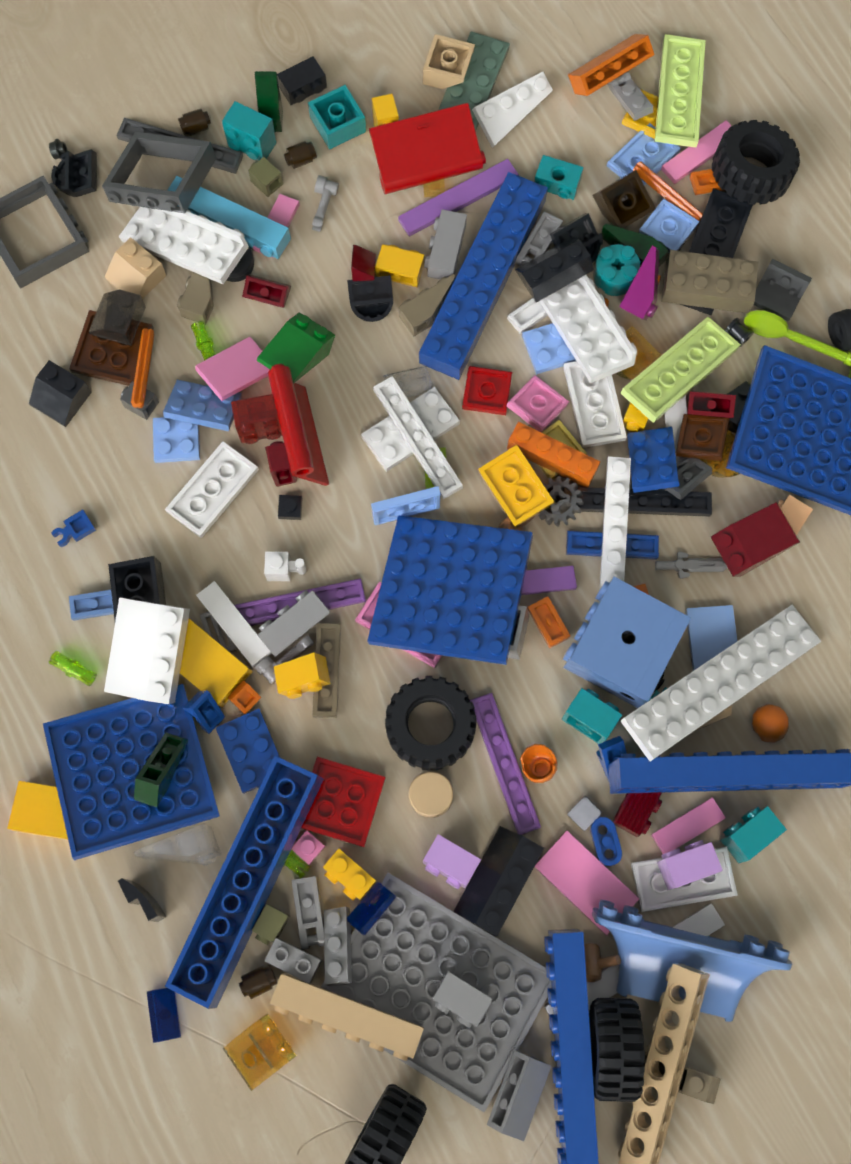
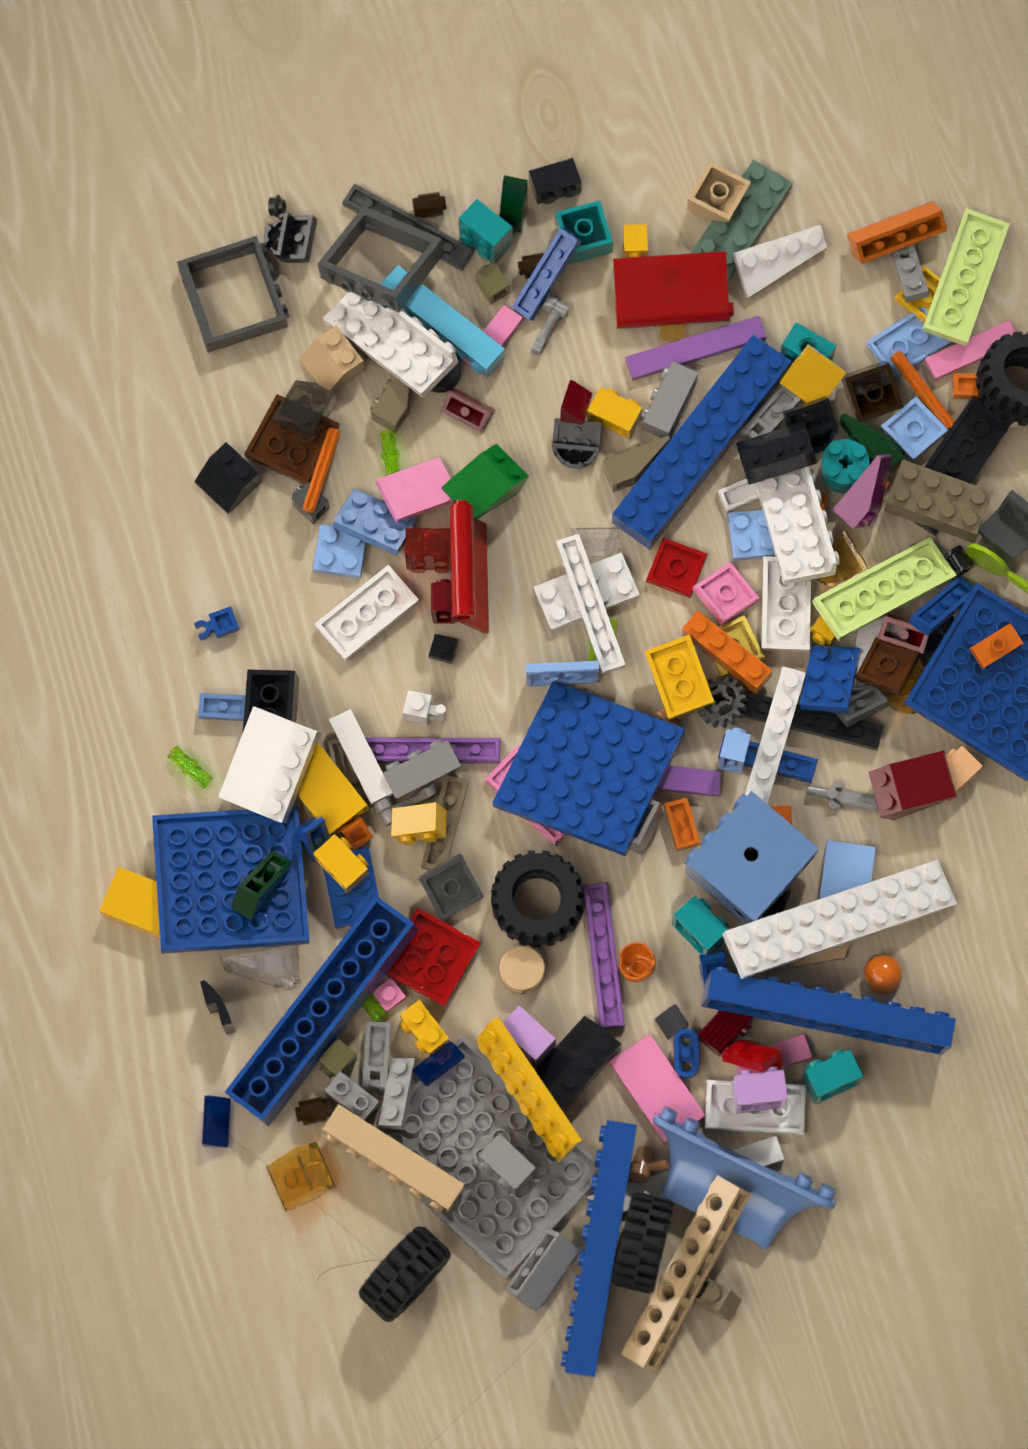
camera: 15 degrees right, 0 degrees up
none -> yellow brick [313,834,369,894]
none -> dark grey plate [418,854,484,921]
none -> yellow plate [476,1017,582,1162]
none -> plate [512,228,582,320]
none -> light blue brick [718,728,751,774]
none -> red slope [722,1039,783,1073]
none -> yellow tile [779,344,846,403]
none -> blue plate [909,576,974,636]
none -> orange plate [969,623,1023,669]

